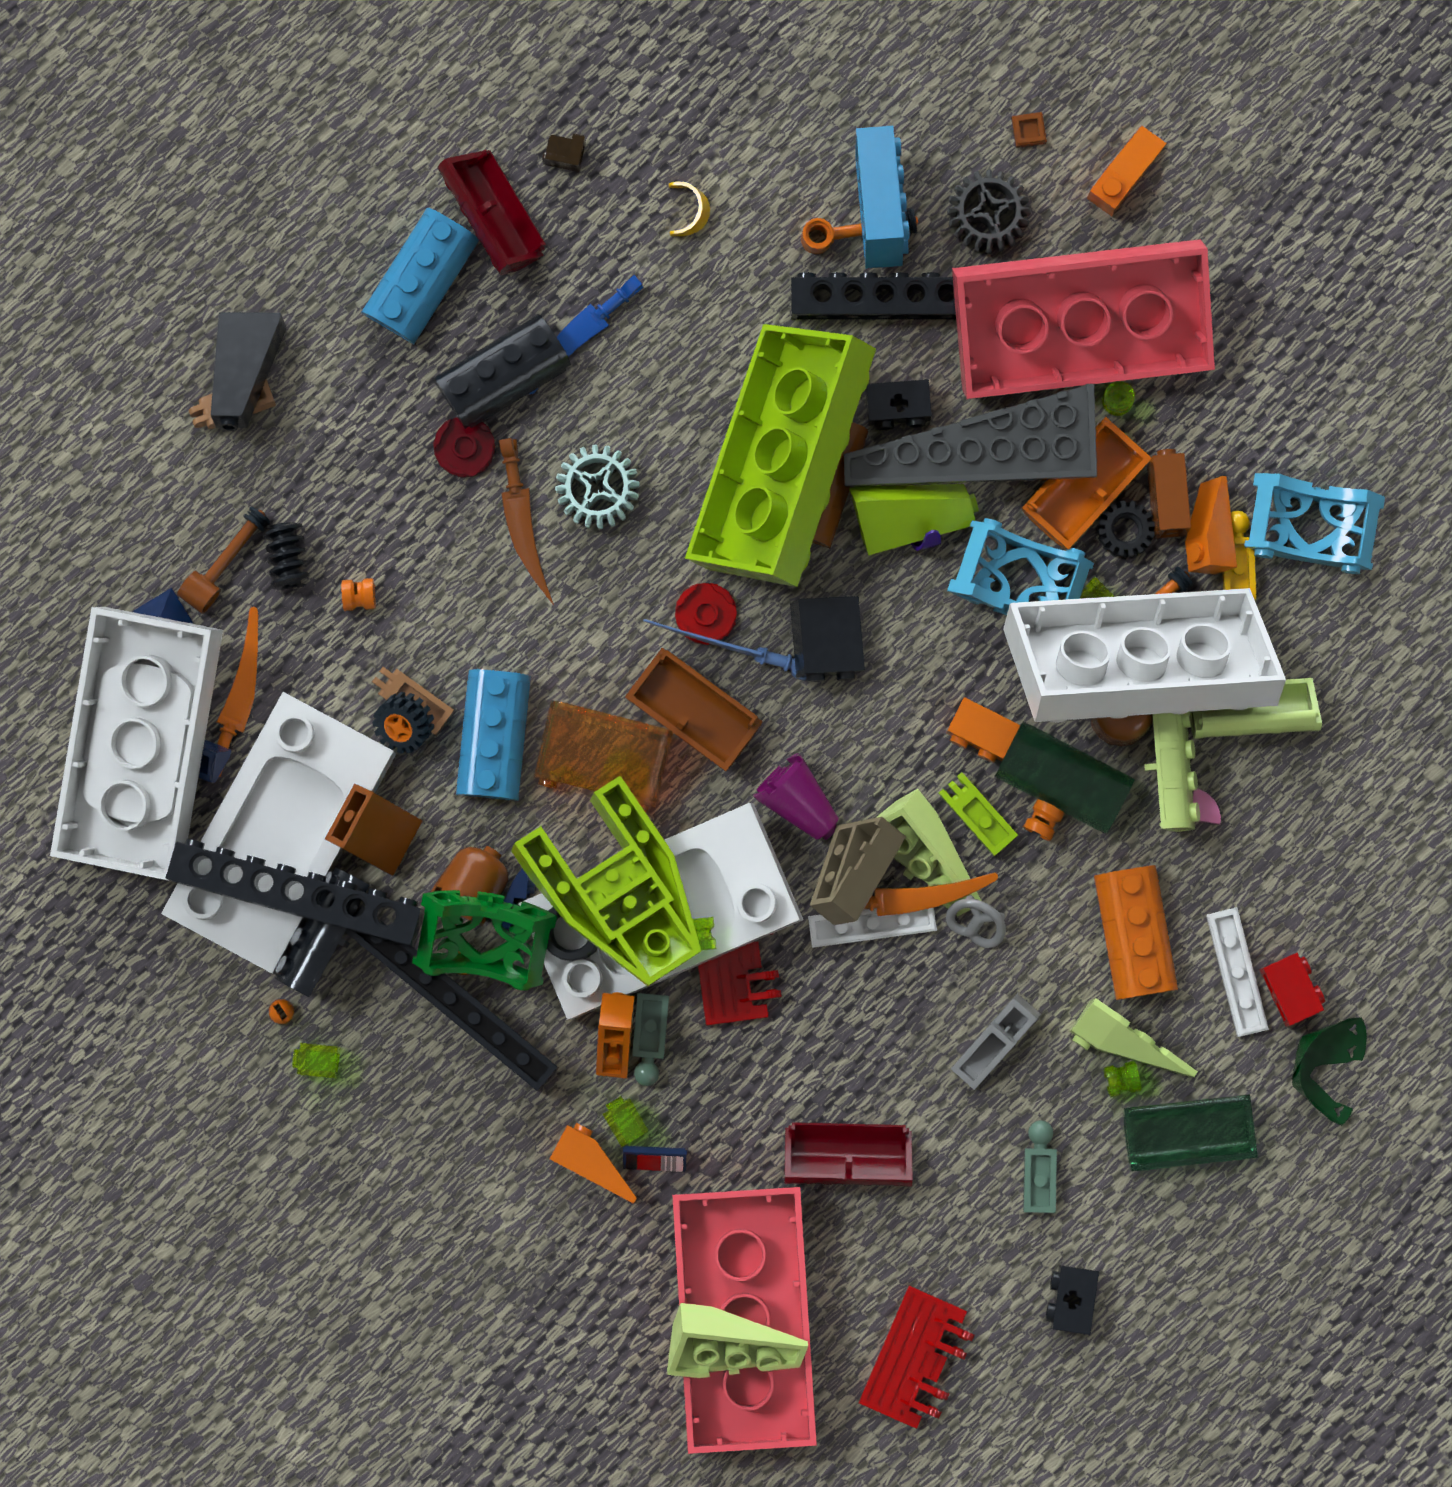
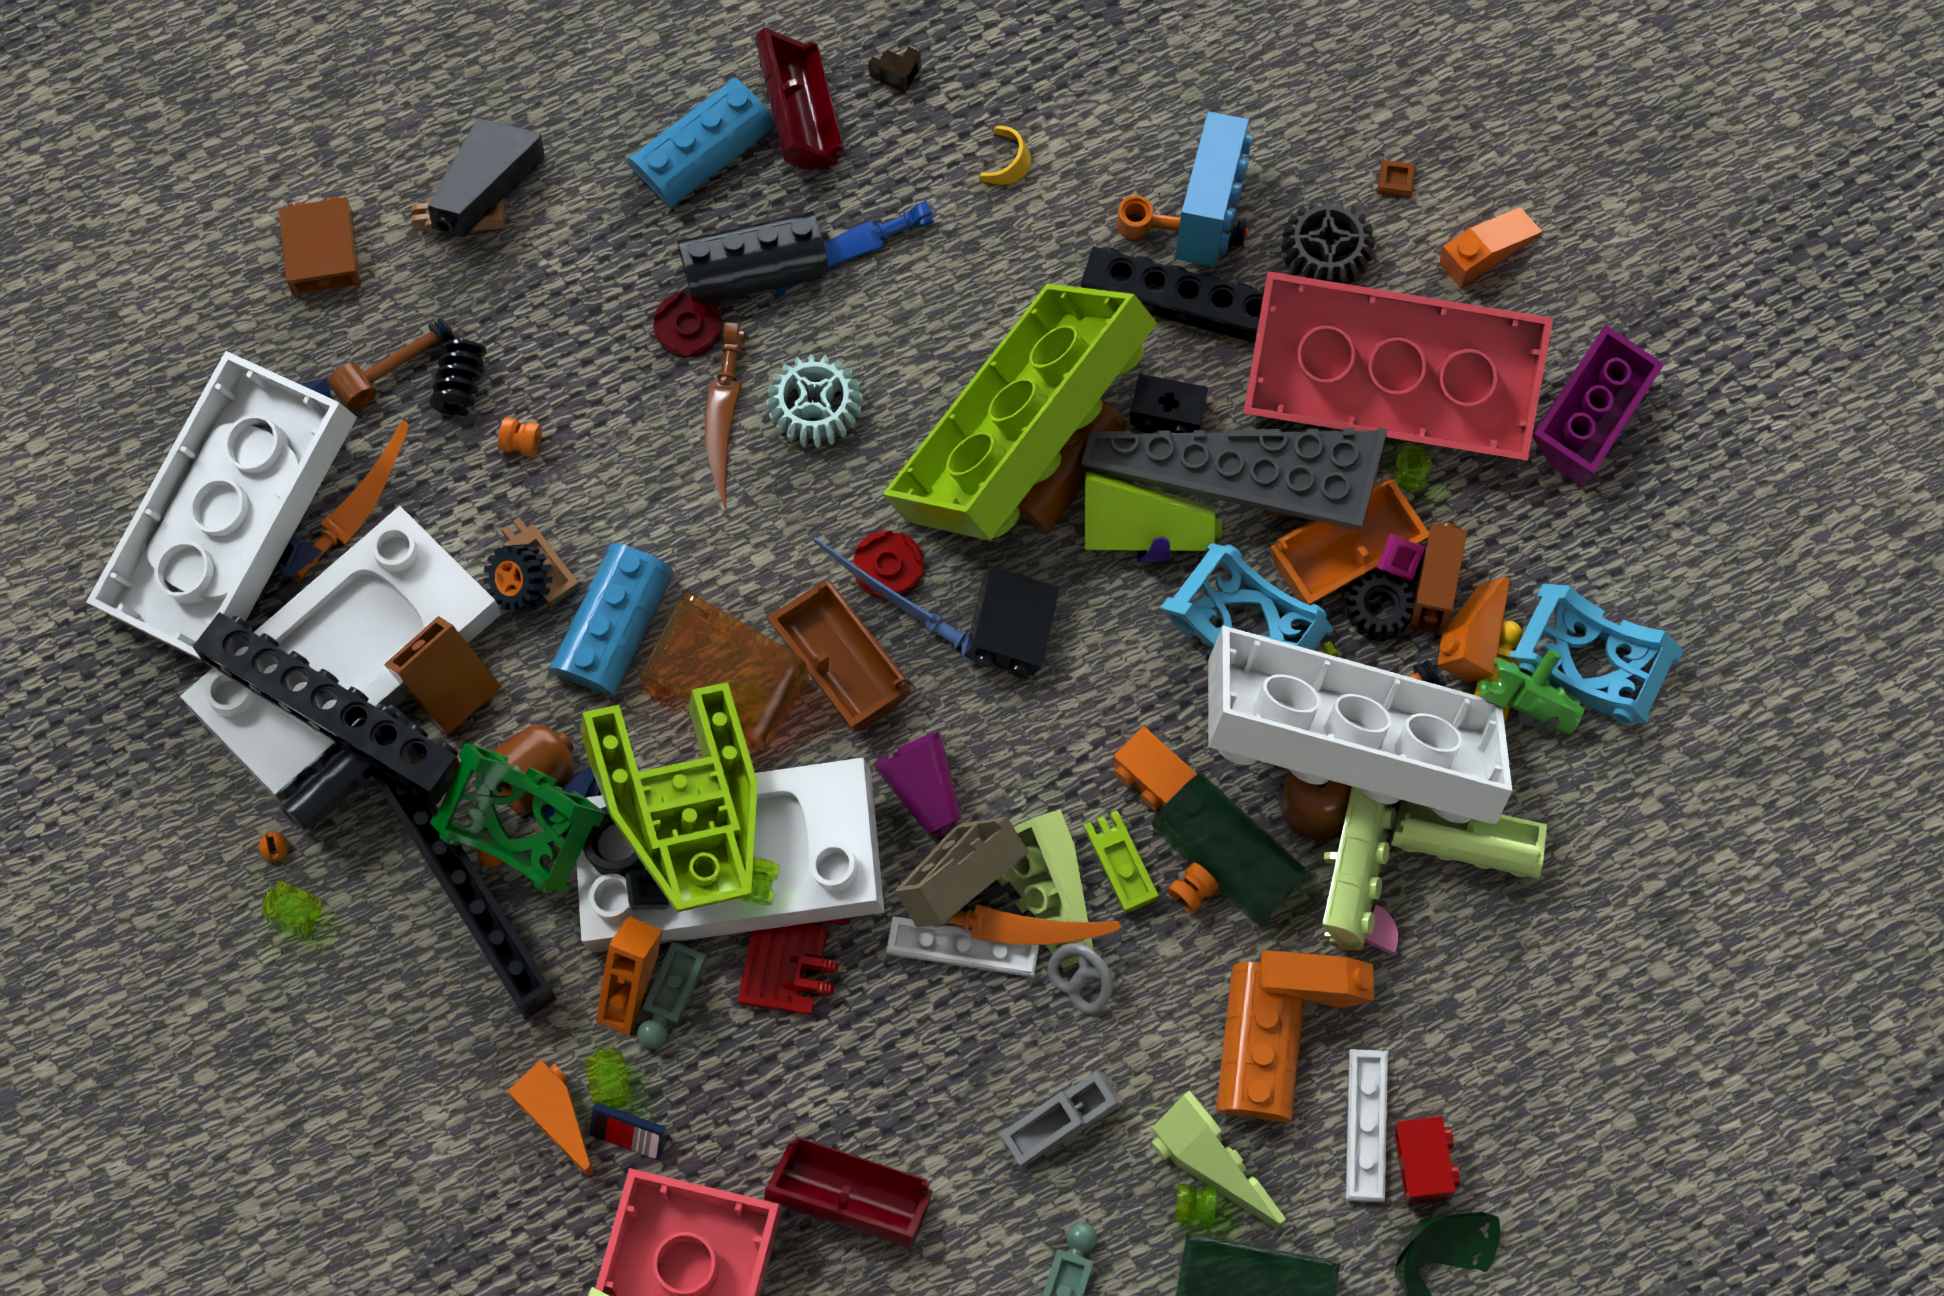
camera: 20 degrees right, 15 degrees down
none -> dark orange brick [278,197,361,295]
none -> black tile [625,869,670,910]
none -> orange slope [1261,950,1374,1008]
none -> dark pink tile [1377,534,1426,581]
none -> bright green piece [1479,649,1585,735]
none -> magenta slope [1532,325,1664,487]

